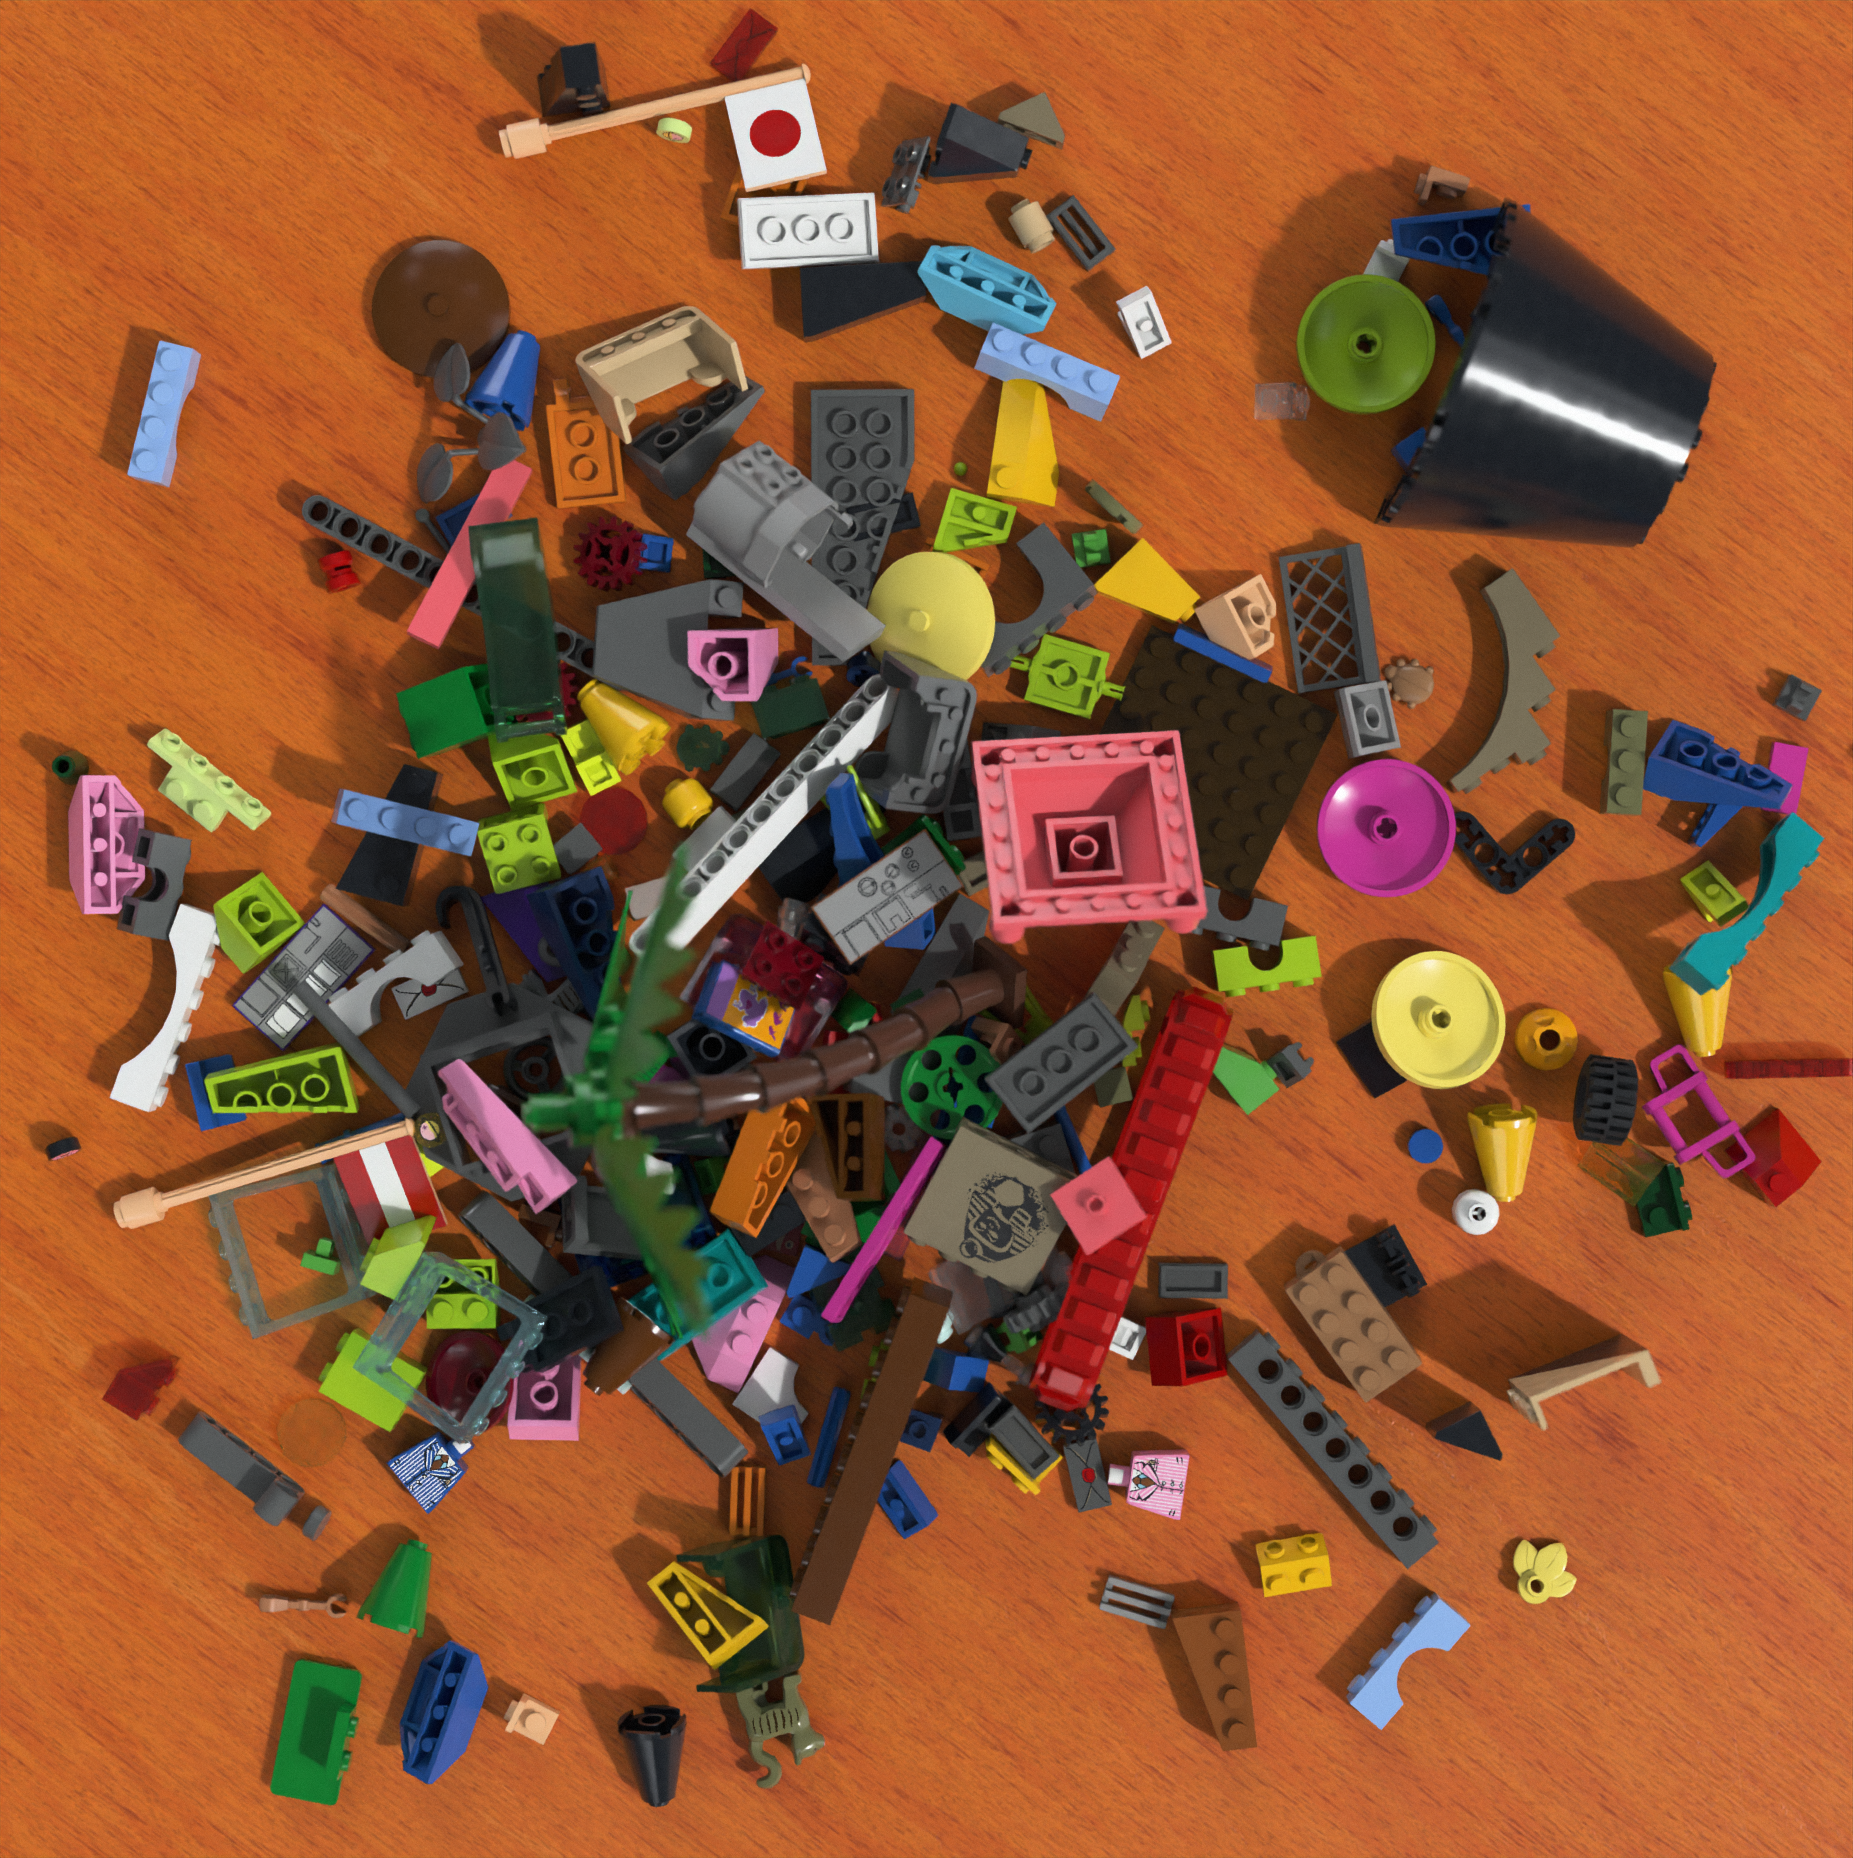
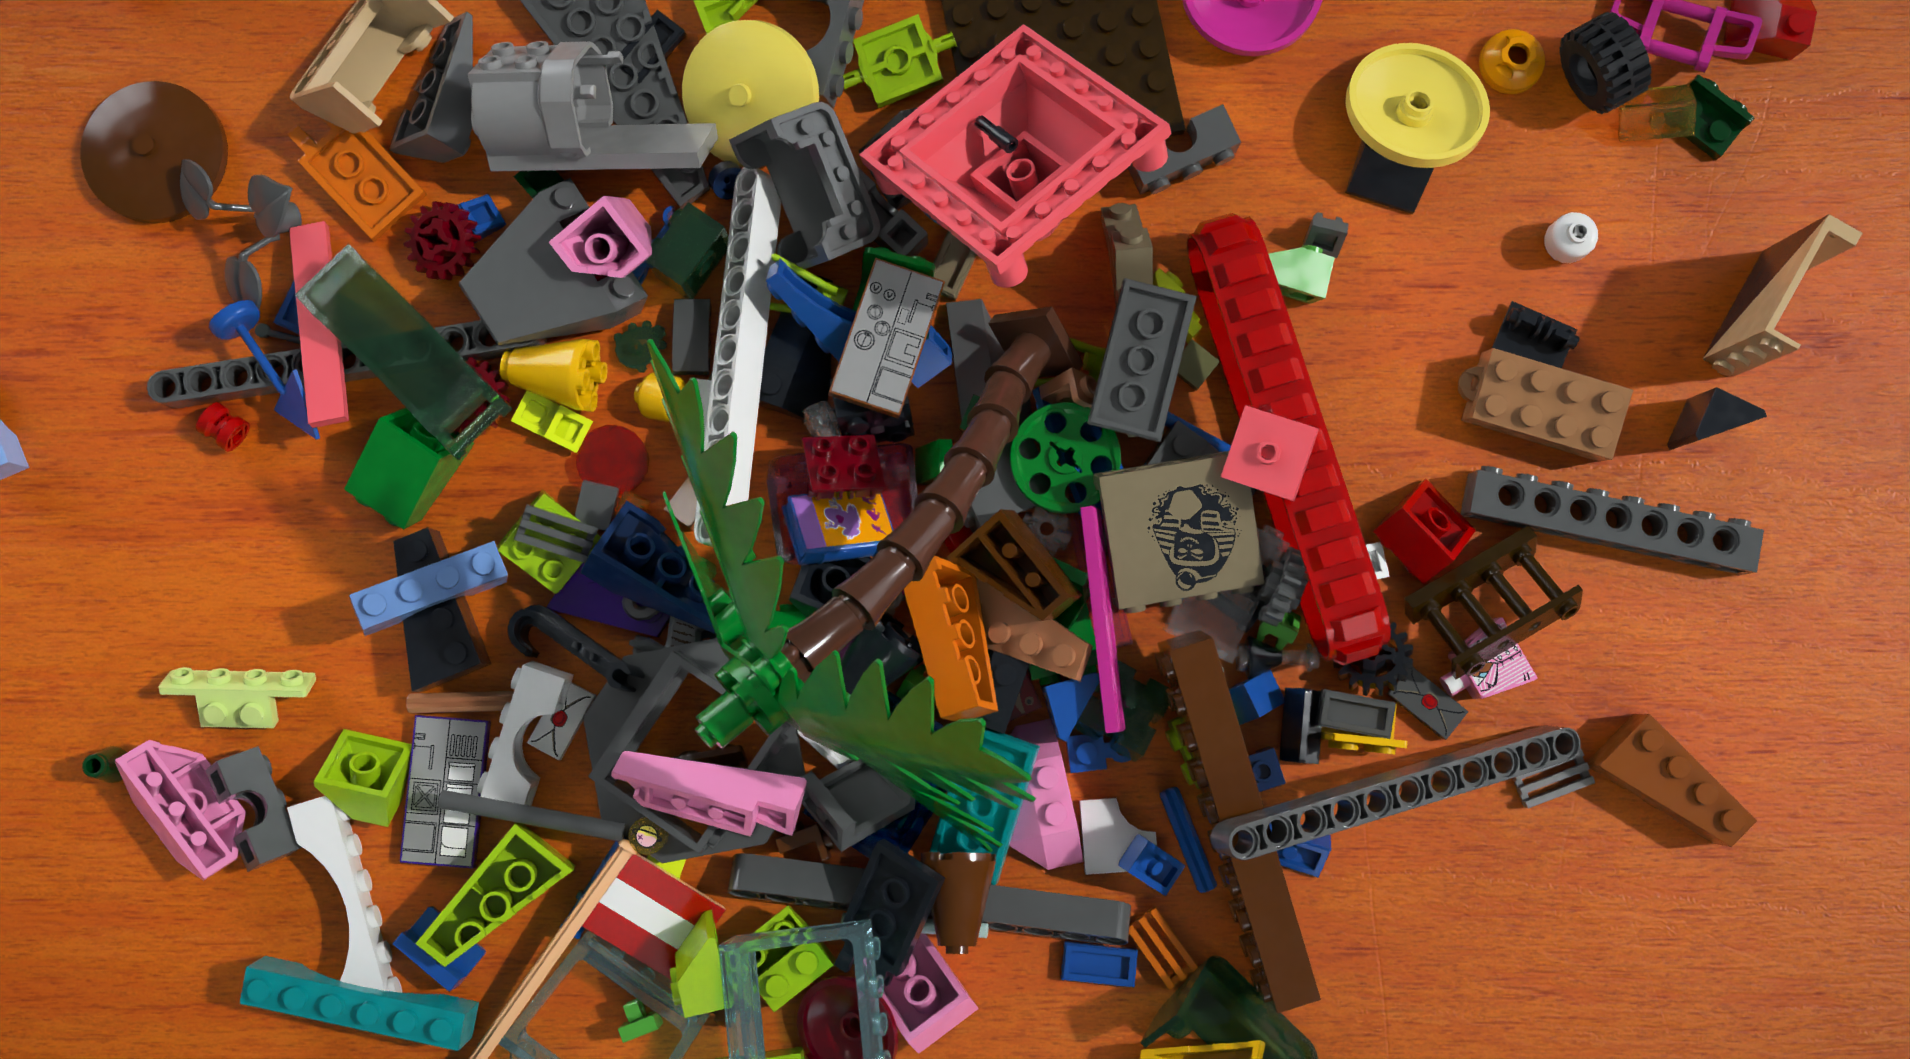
camera: 40 degrees left, 5 degrees down
blue cone [464,330,540,431] -> none
lime slope [488,726,577,811] -> none
dark grey piece [503,1036,565,1102] -> none
dark grey tile [1158,1262,1228,1299] -> none
lime arch [1211,936,1322,997] -> none
yellow bracket [1255,1533,1332,1597] -> none
light blue arch [1346,1592,1471,1730] -> none
blue tile [1407,1128,1443,1163] -> none
yellow cone [1467,1103,1537,1202] -> none
light yellow plate [1513,1540,1577,1604] -> none
none -> blue piece [209,300,320,440]
none -> teal arch [239,956,479,1051]
none -> dark grey tile [514,504,598,563]
none -> black pin [975,115,1018,153]
none -> blue tile [1060,941,1138,987]
none -> dark grey beam [1211,725,1581,860]
none -> dark brown fence [1404,525,1583,680]

